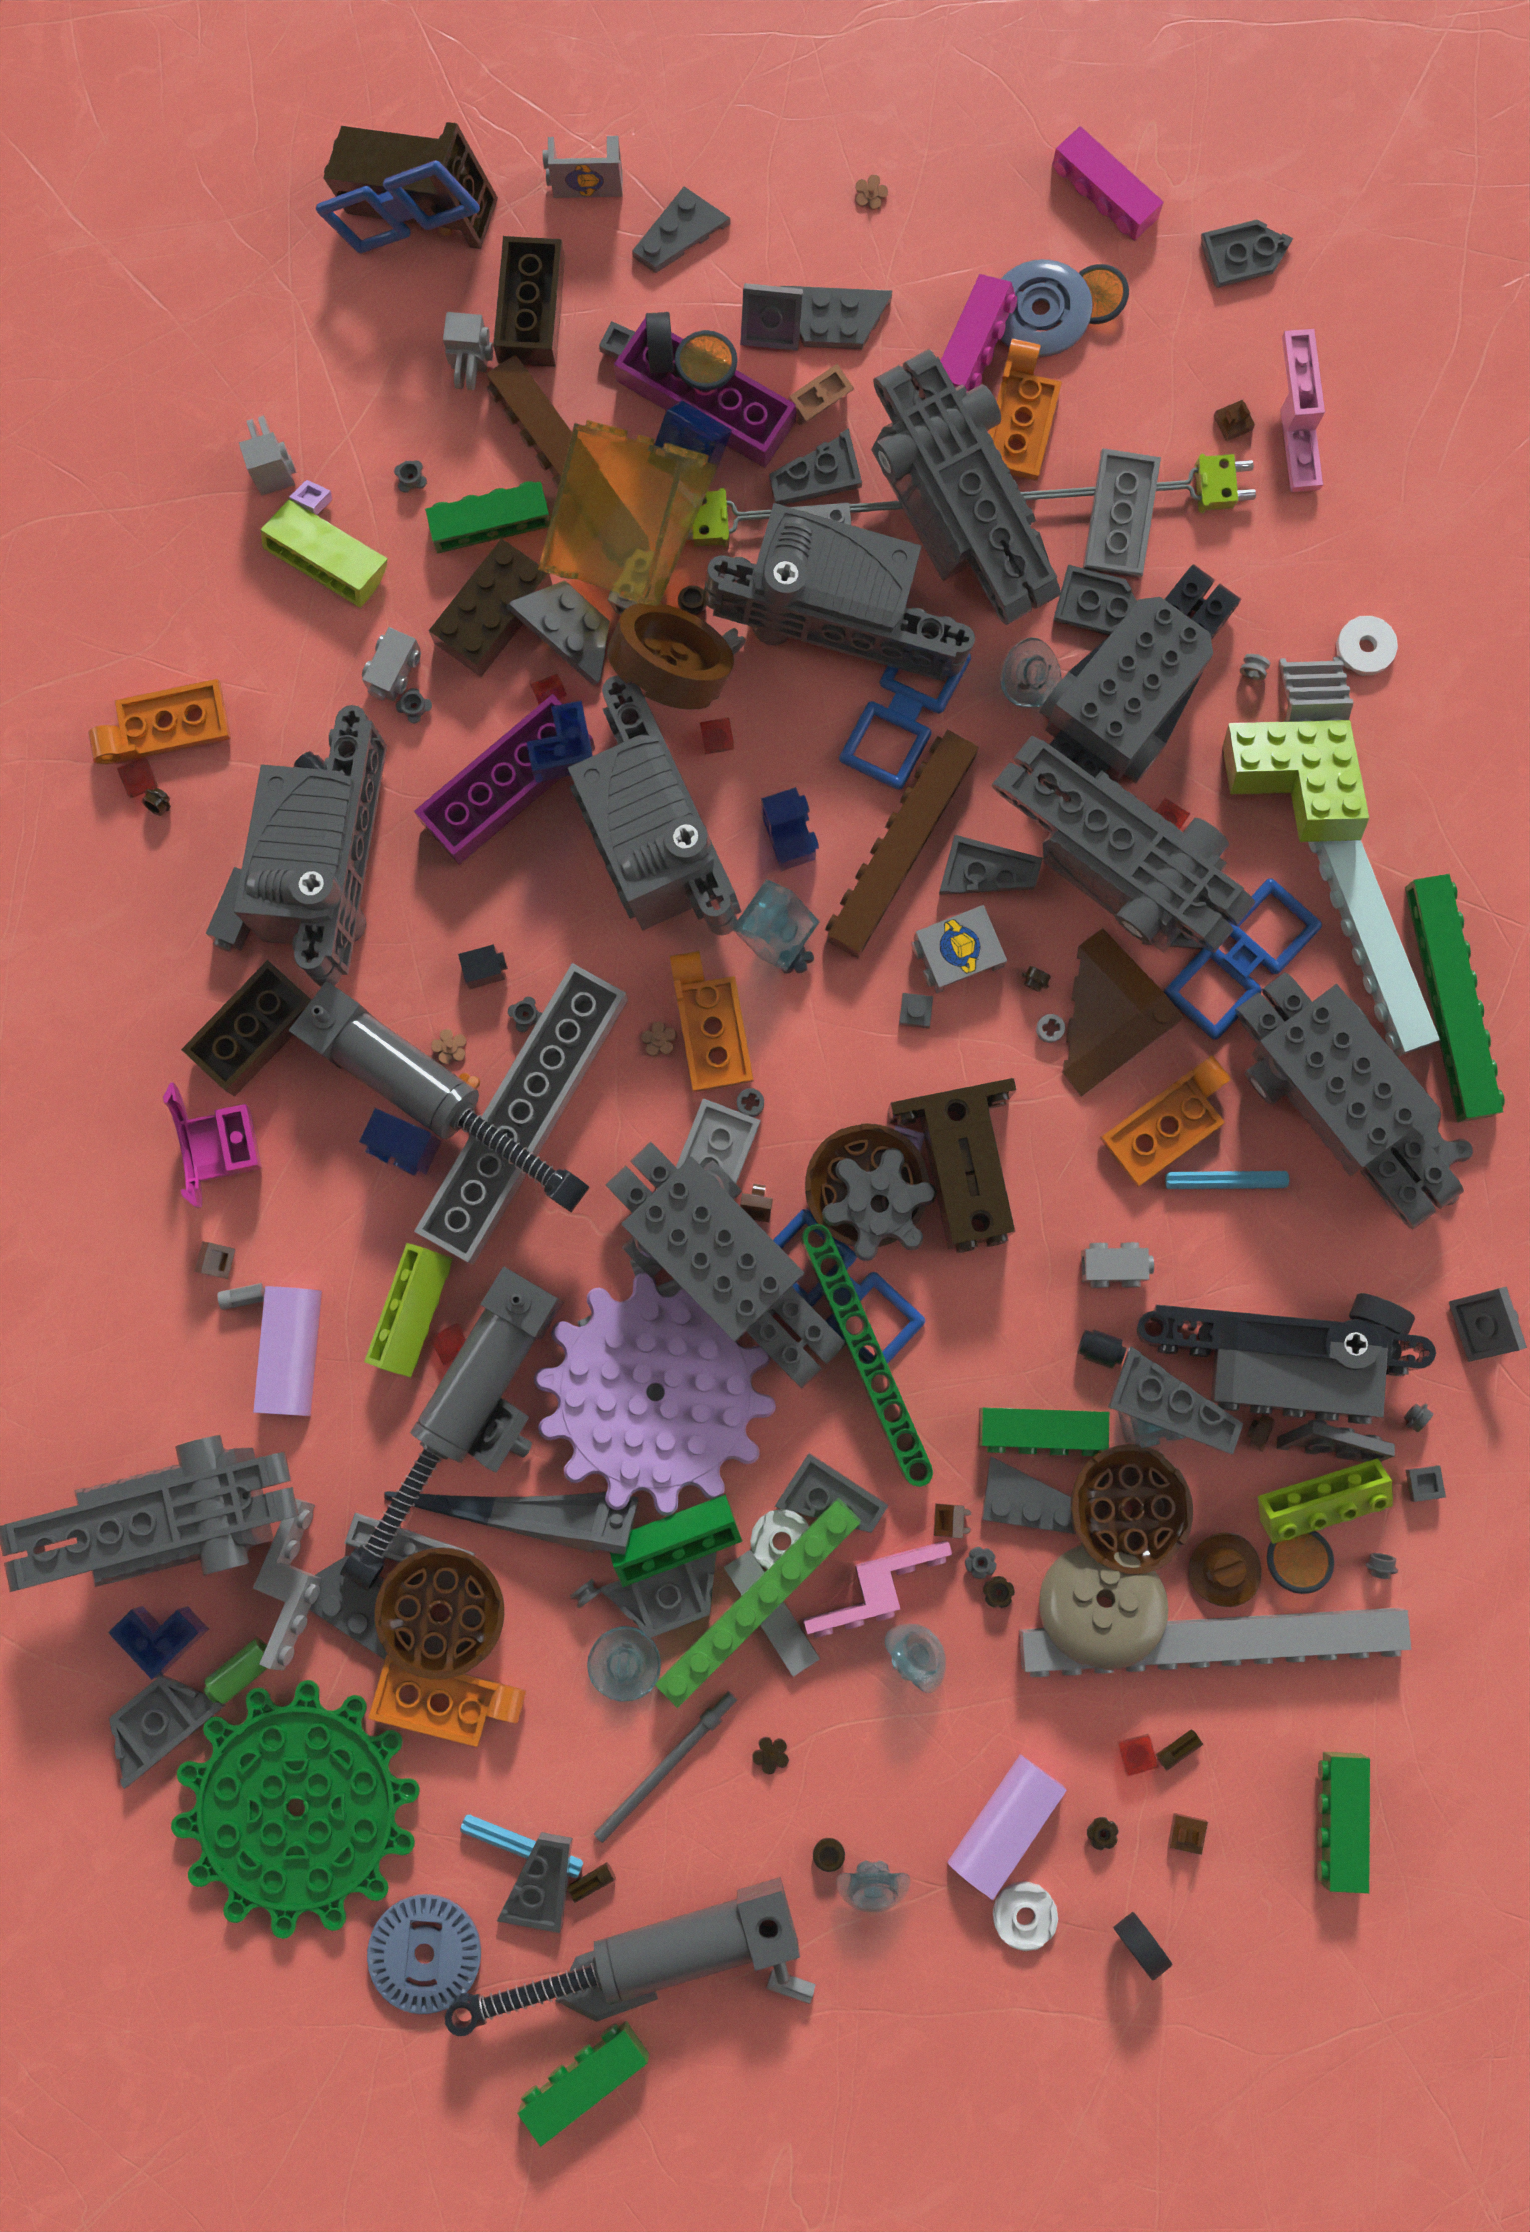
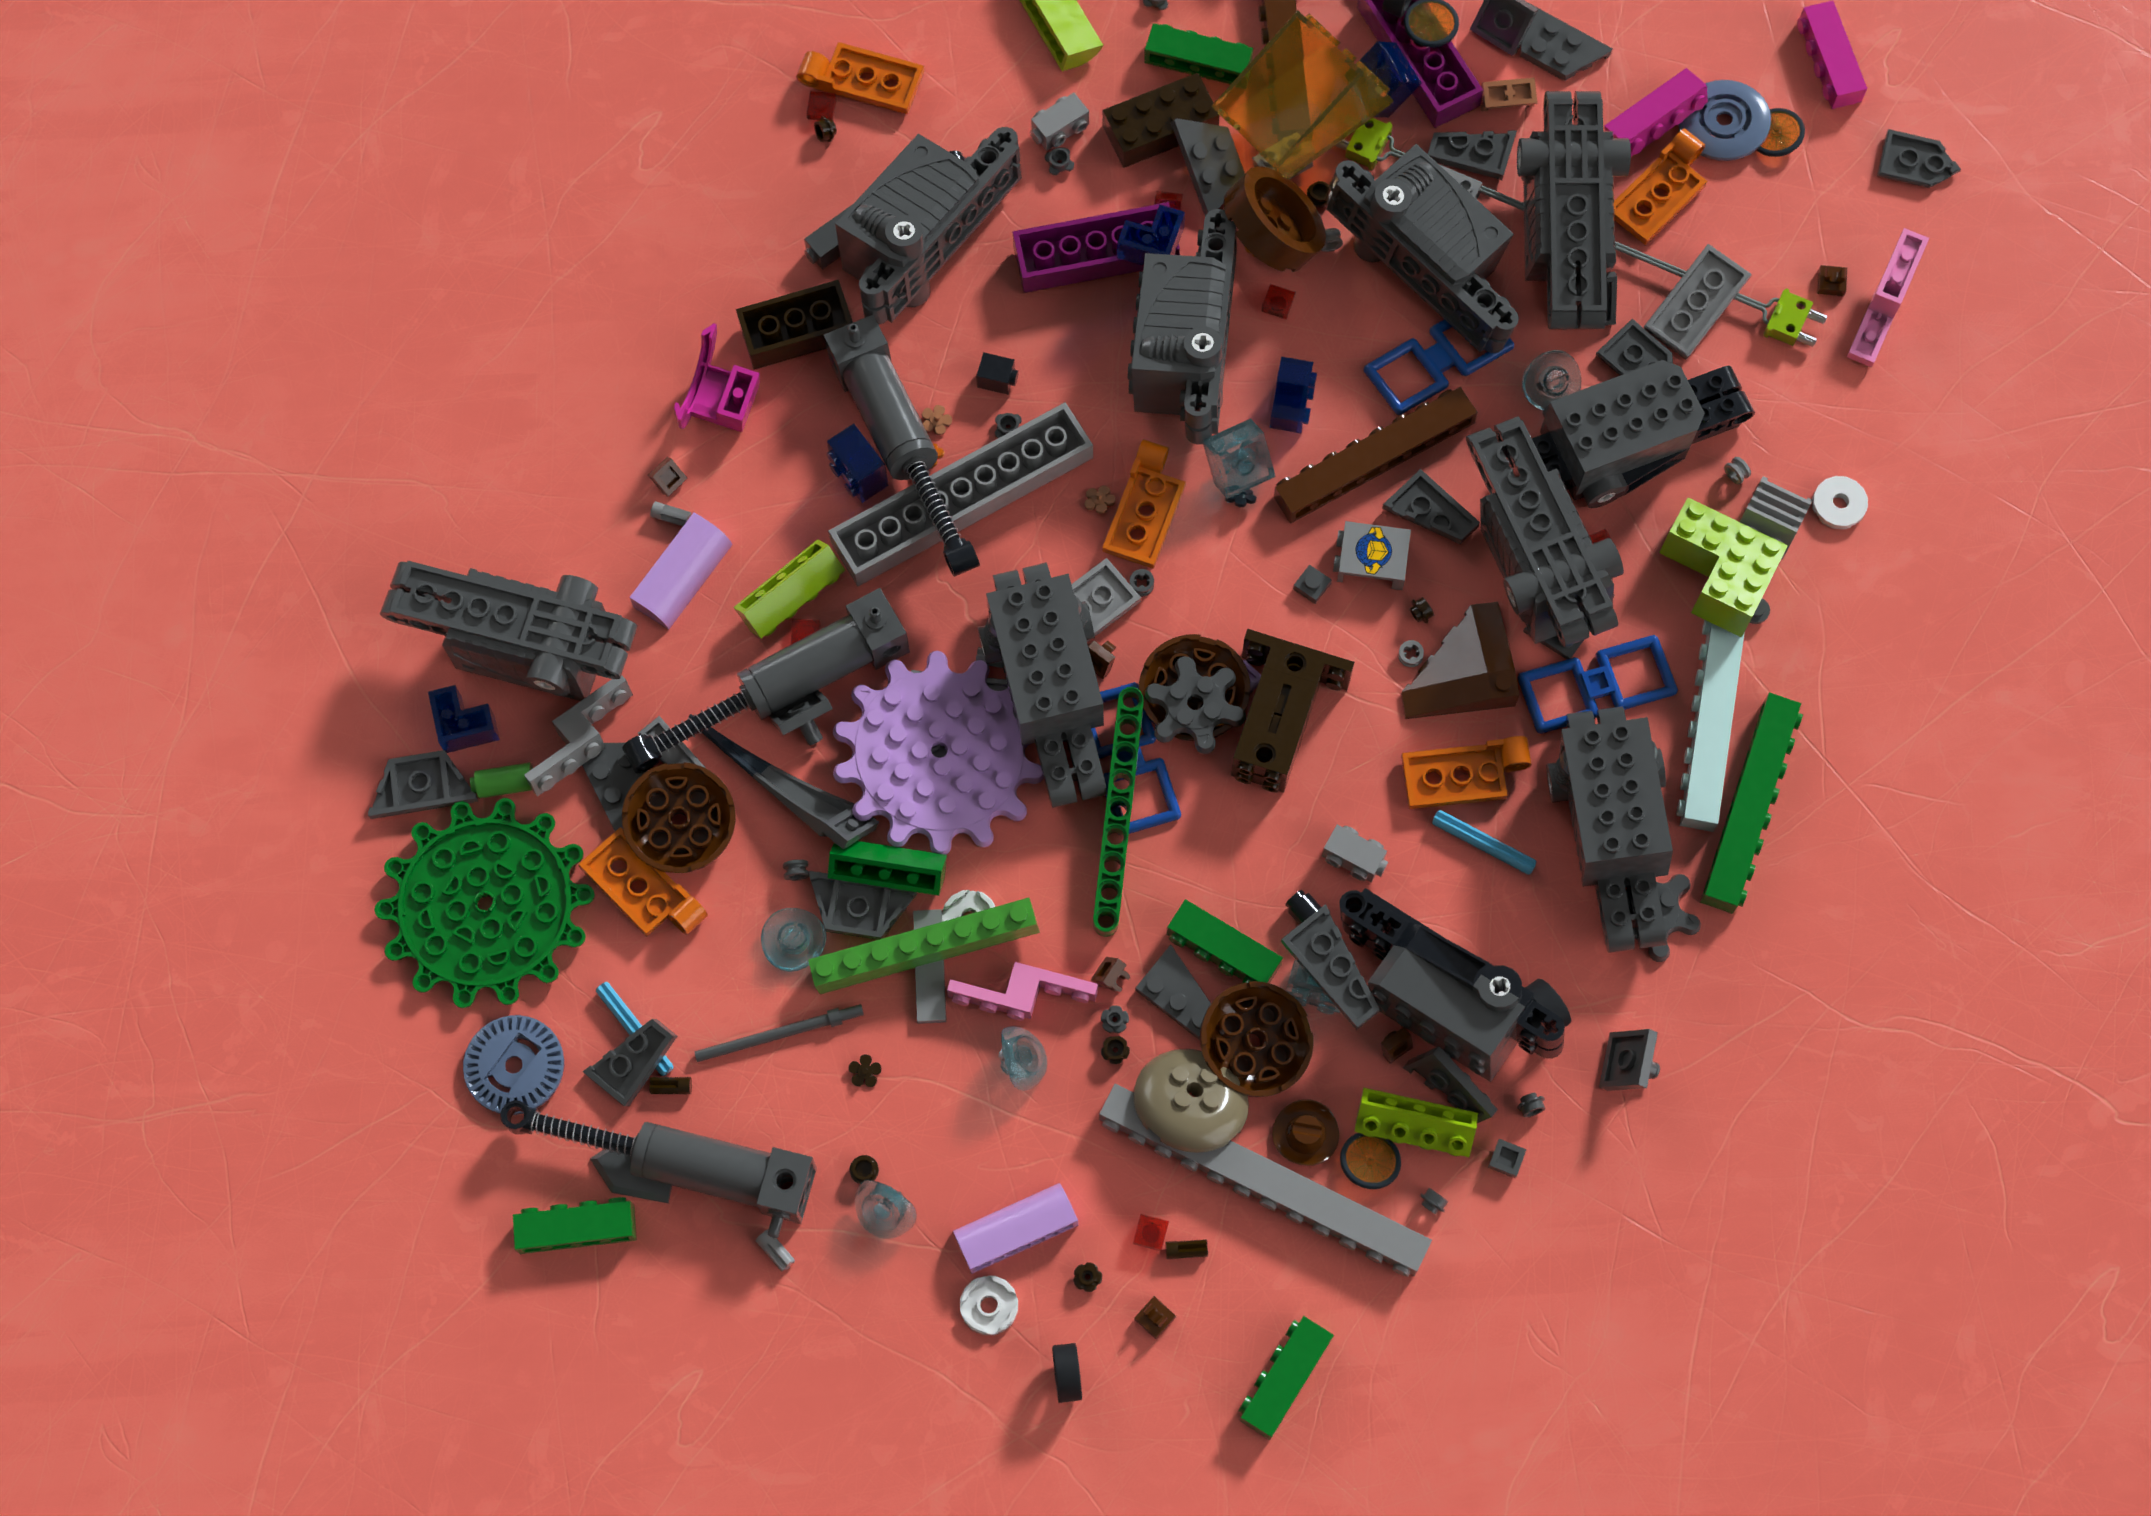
camera: 30 degrees right, 10 degrees down
dark grey wing [774,1453,889,1533] -> none

